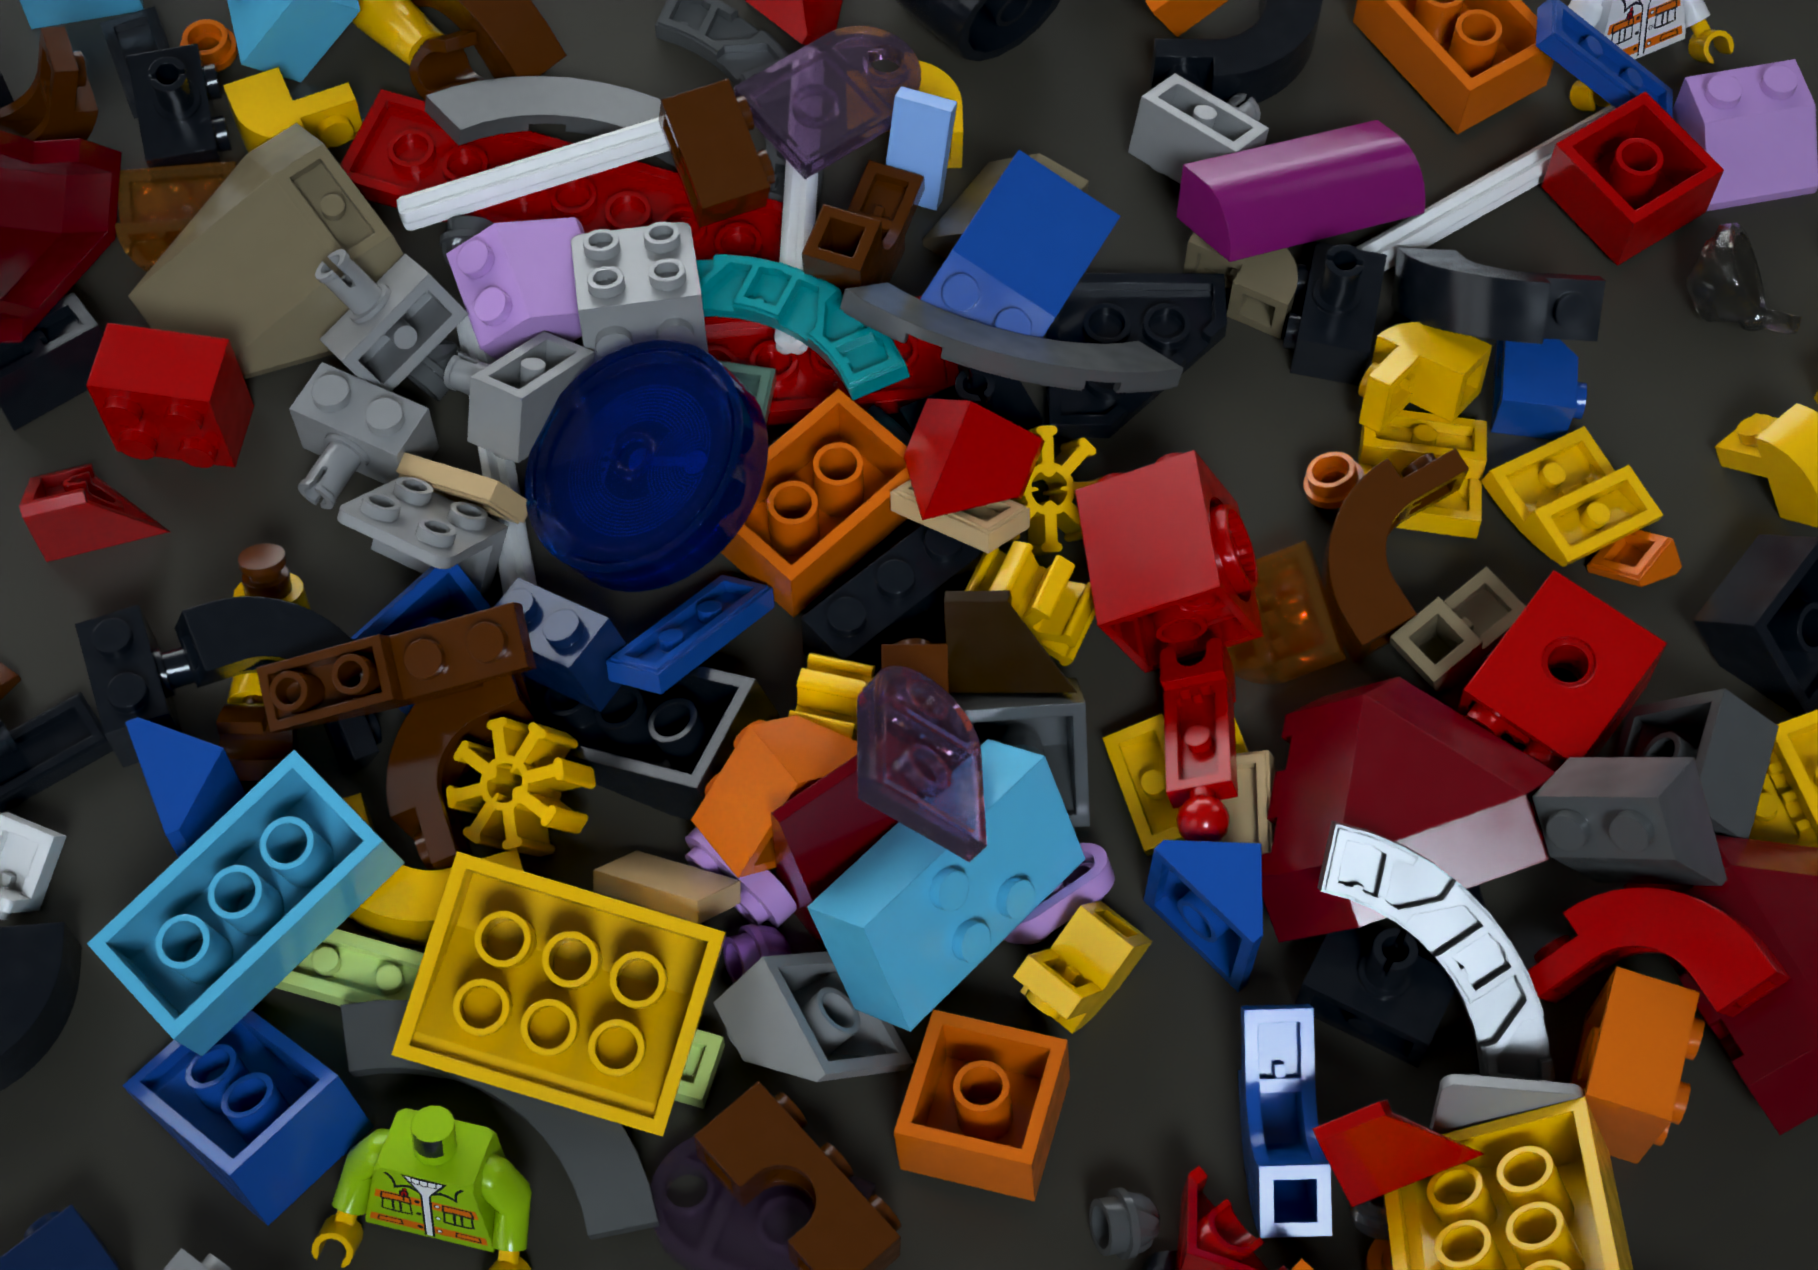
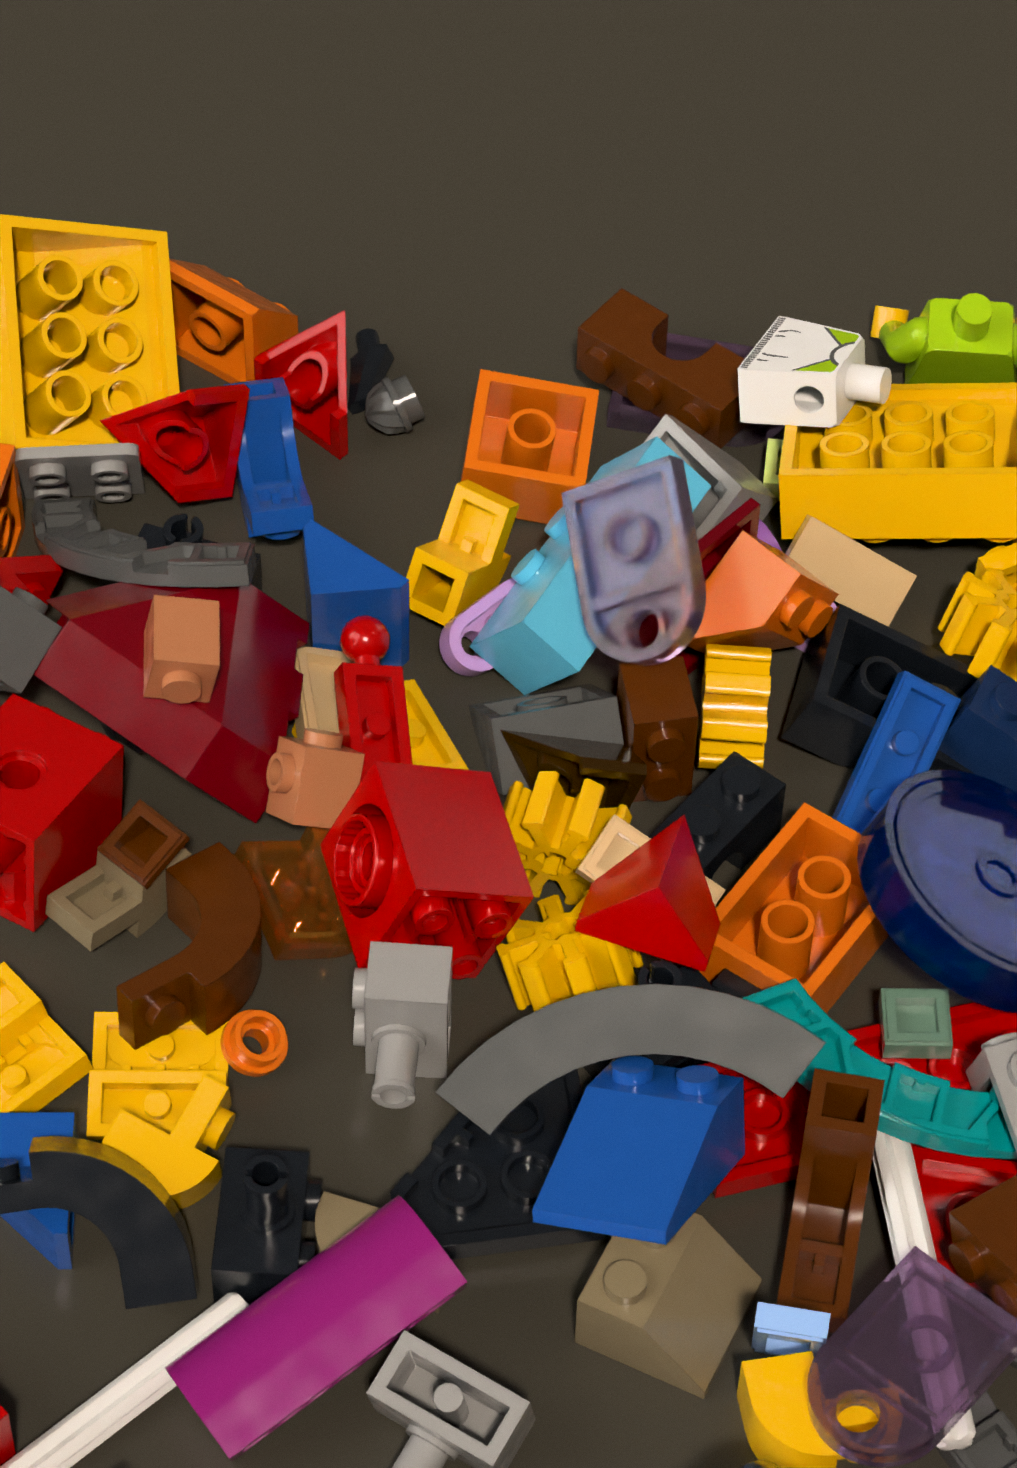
camera: 170 degrees right, 10 degrees down
none -> reddish brown slope [97,799,190,890]
none -> nougat brick [144,595,220,704]
none -> nougat brick [266,728,365,829]
none -> light grey brick [352,941,453,1109]
none -> white torso [737,316,892,428]

